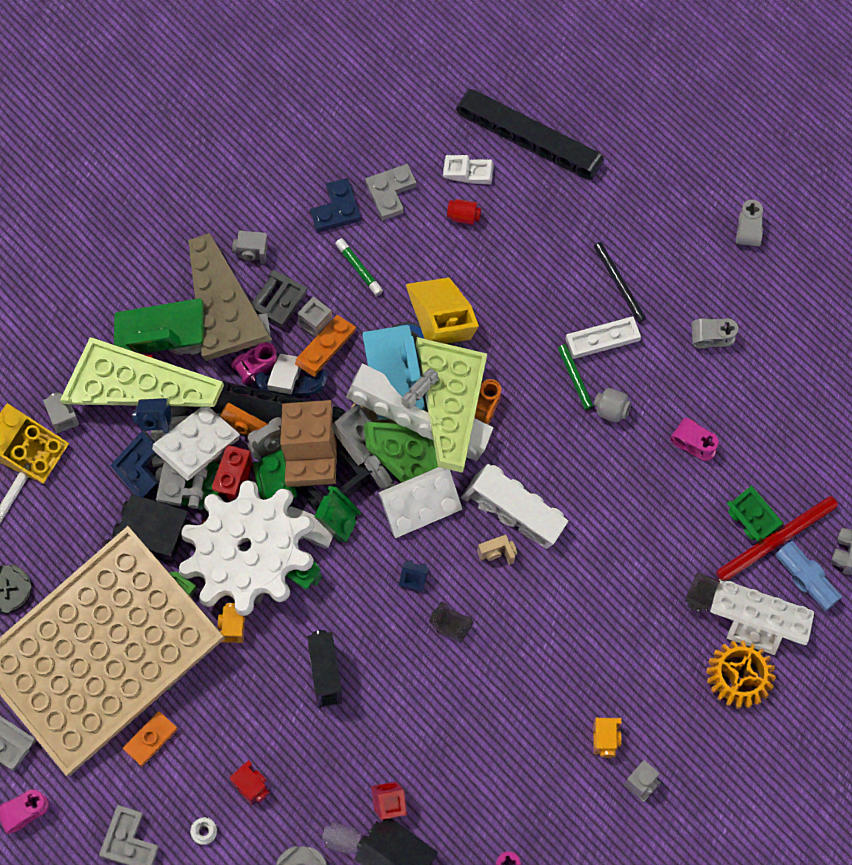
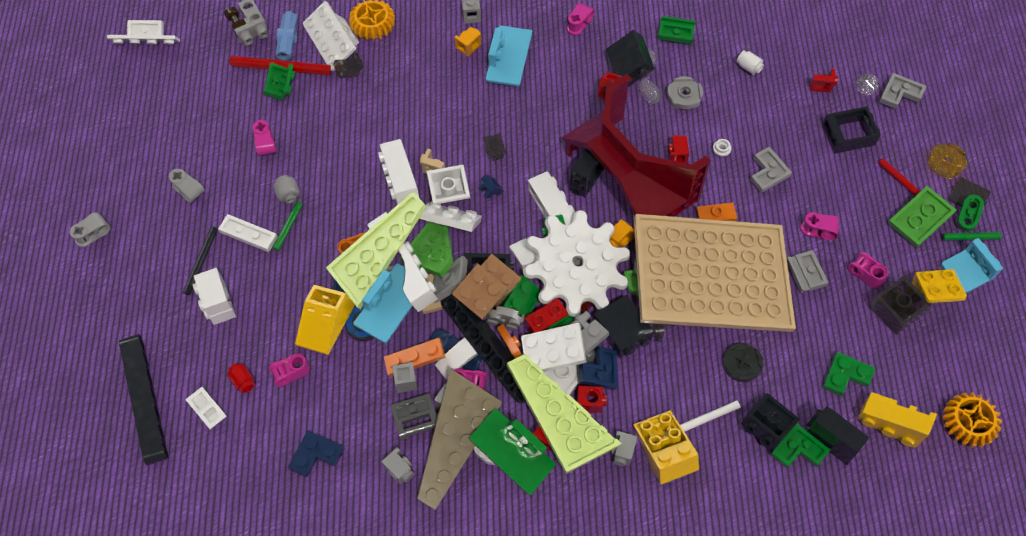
camera: 135 degrees left, 5 degrees down
dark blue brick [132,398,173,433] -> none
green plate [314,486,361,543] -> none
green bar [335,238,383,296] -> none
light grey axle [364,455,396,491] -> none
light grey plate [365,164,416,221] -> none
light grey axle [401,368,439,409] -> none
none -> white piece [193,268,236,325]
none -> dark pink piece [268,353,310,387]
none -> white slope [427,165,470,205]
none -> medium azure bracket [486,25,532,87]
none -> white brick [528,171,575,225]
none -> dark red panel [561,74,711,217]
none -> red brick [577,386,607,413]

